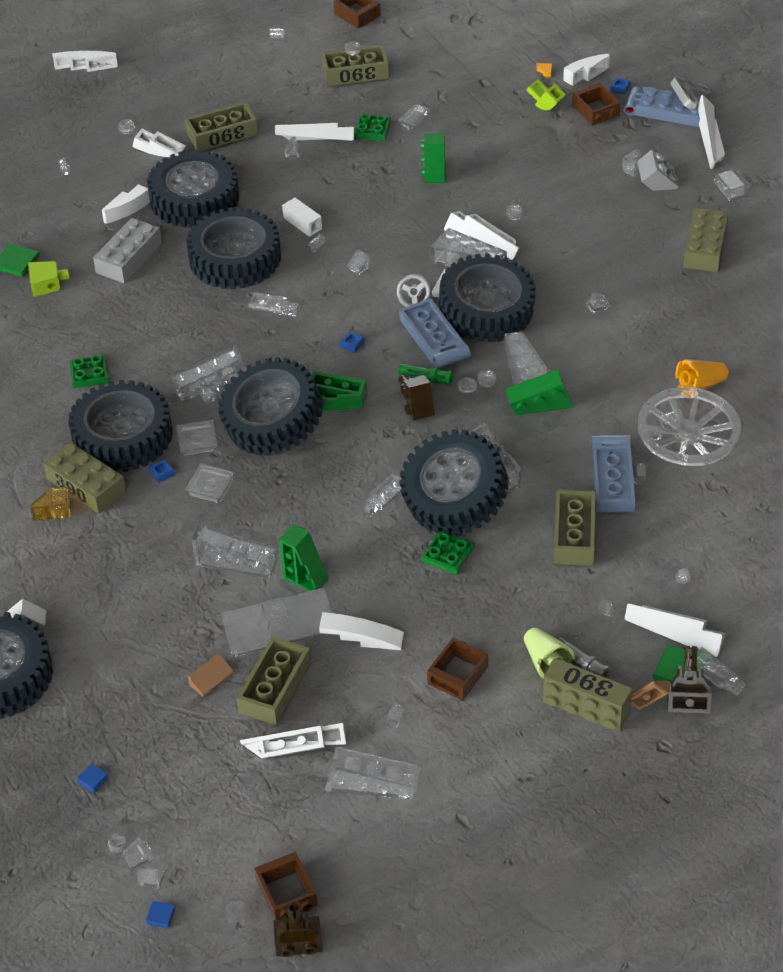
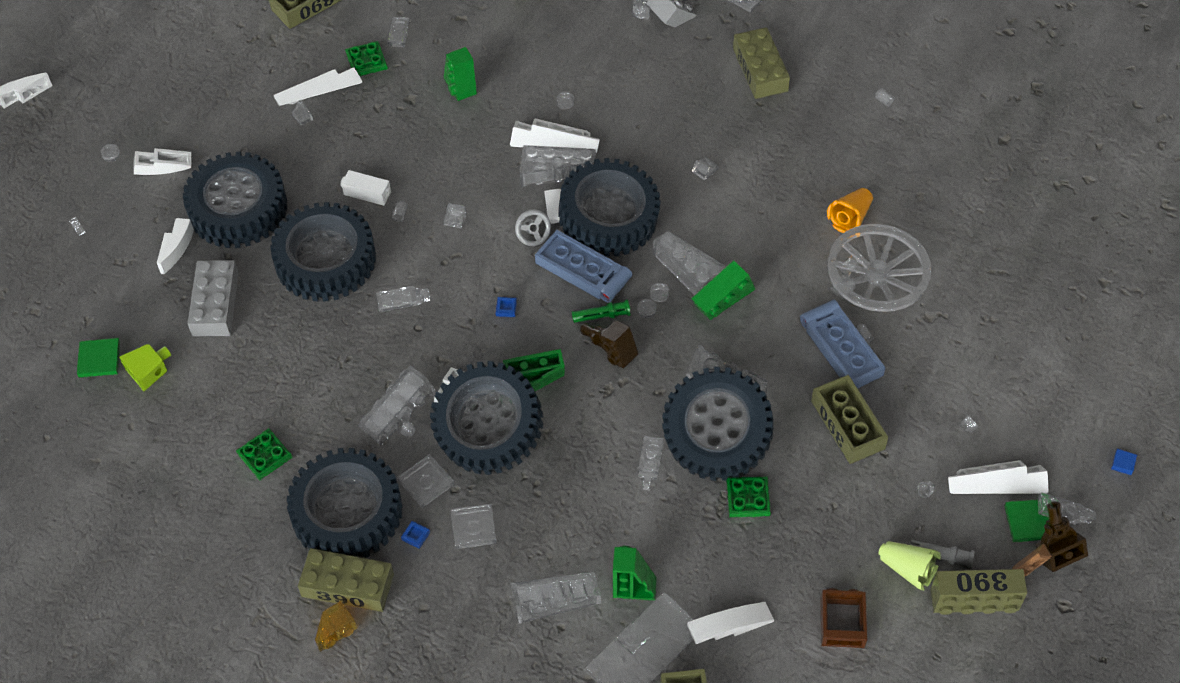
camera: 30 degrees left, 10 degrees up
olive brick [185,102,258,151] -> none

